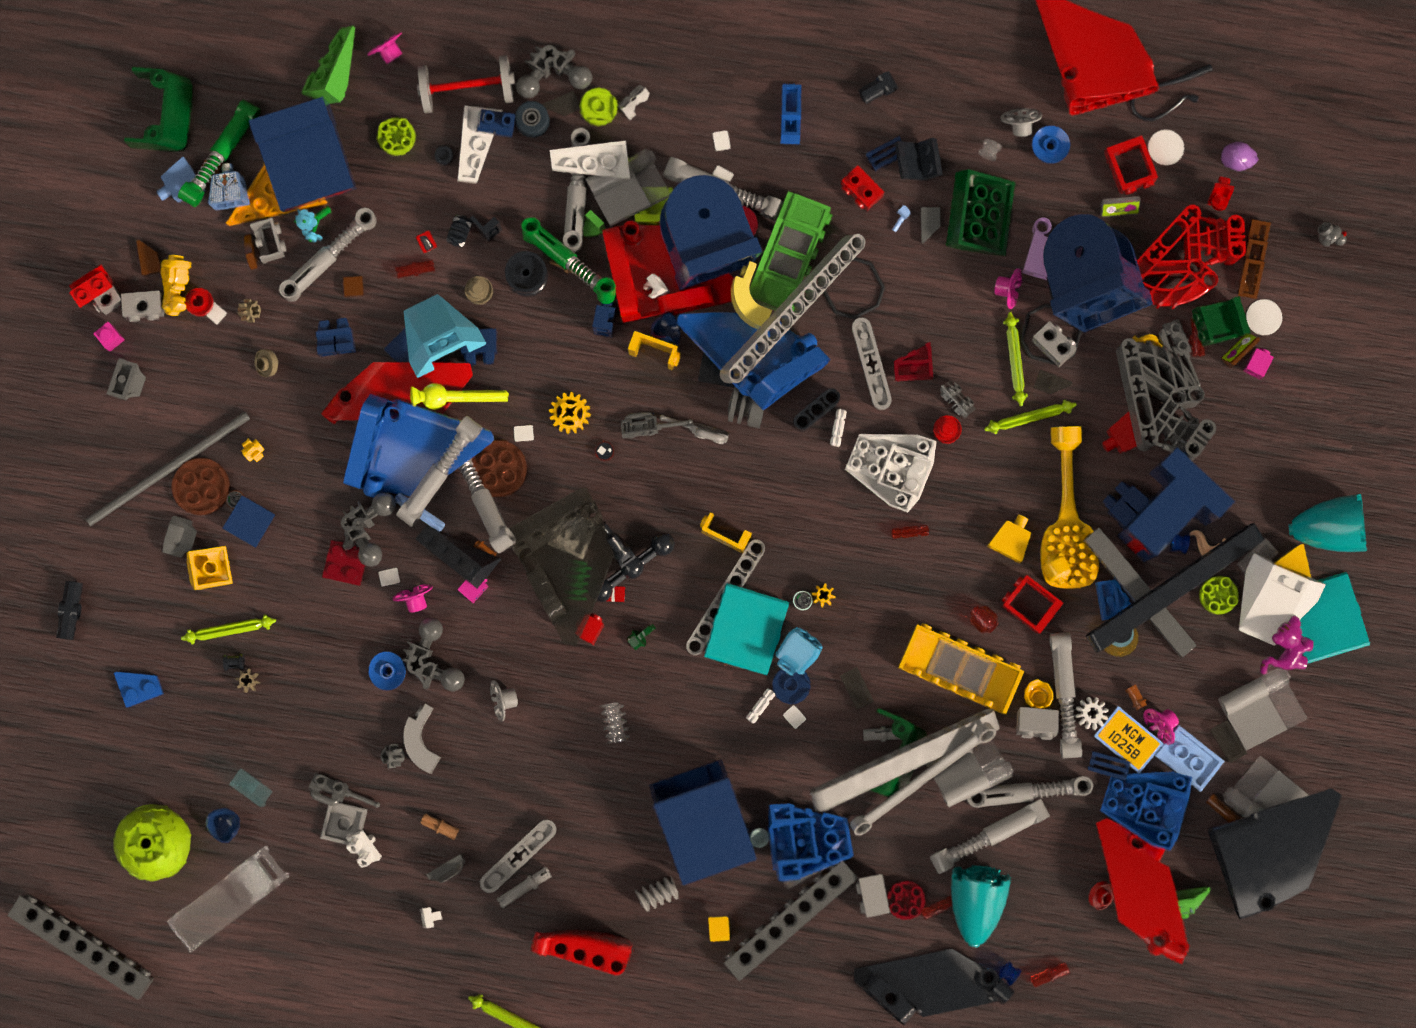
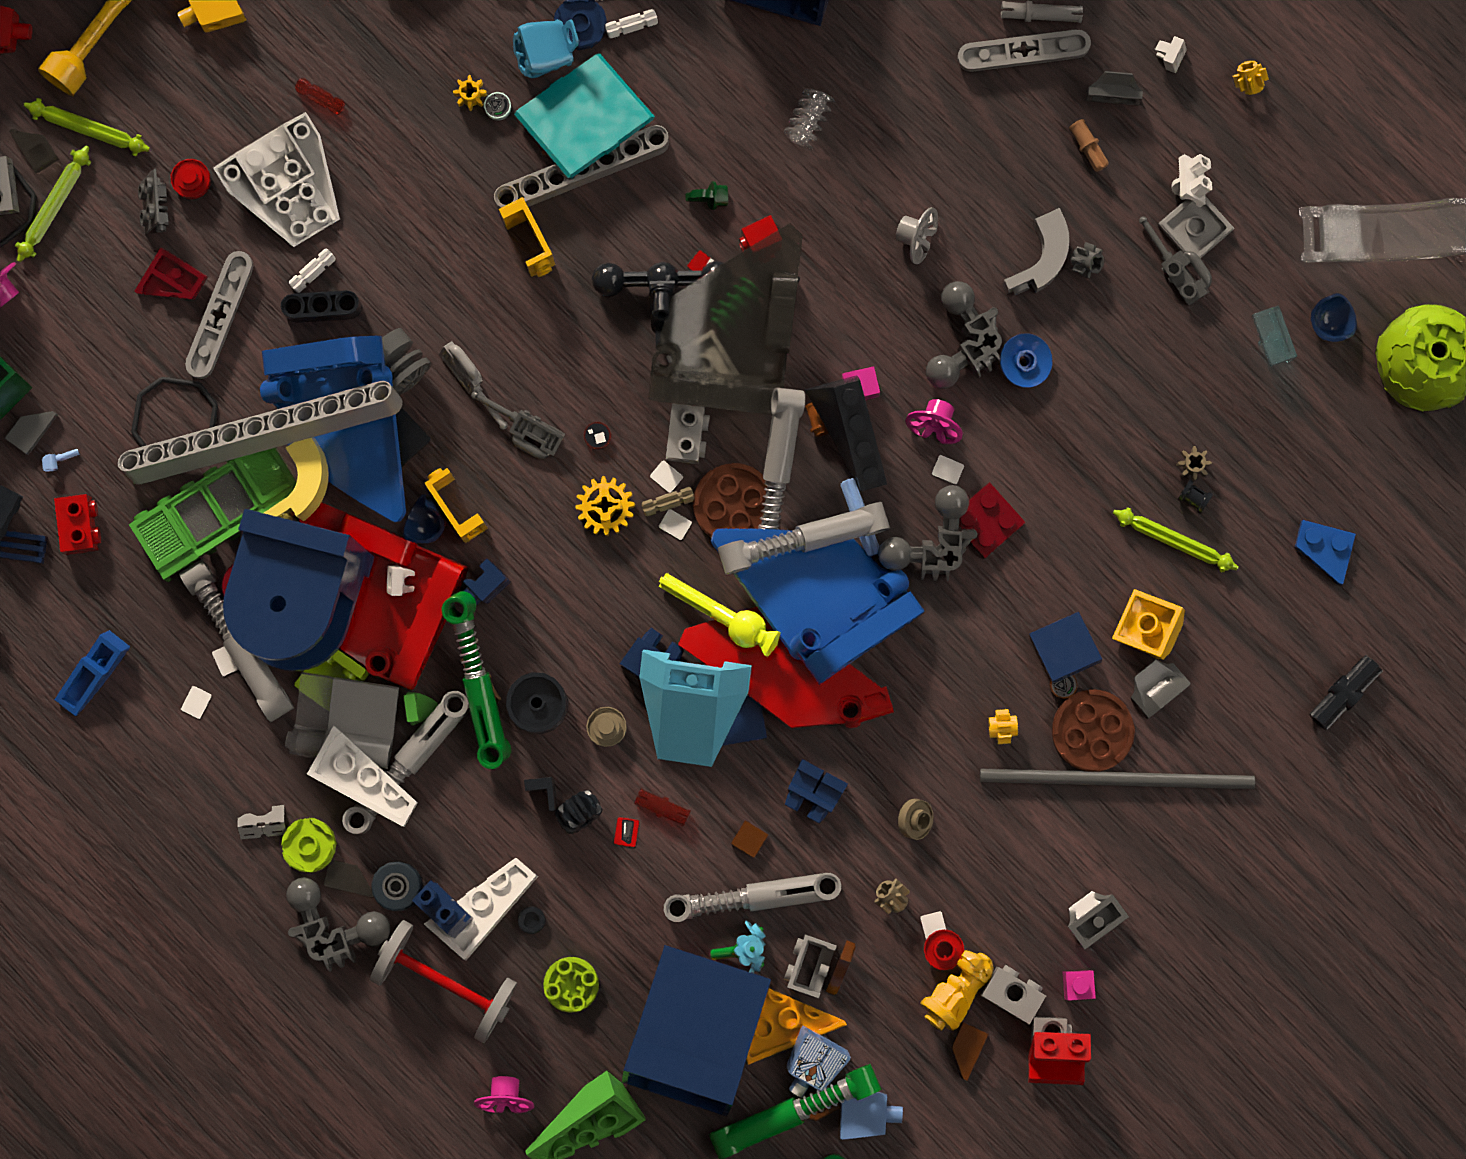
camera: 145 degrees left, 0 degrees up
none -> dark tan axle [642,487,695,516]
none -> white sticker [650,461,683,493]
none -> light grey brick [666,403,710,464]
none -> yellow gear [1233,61,1269,95]

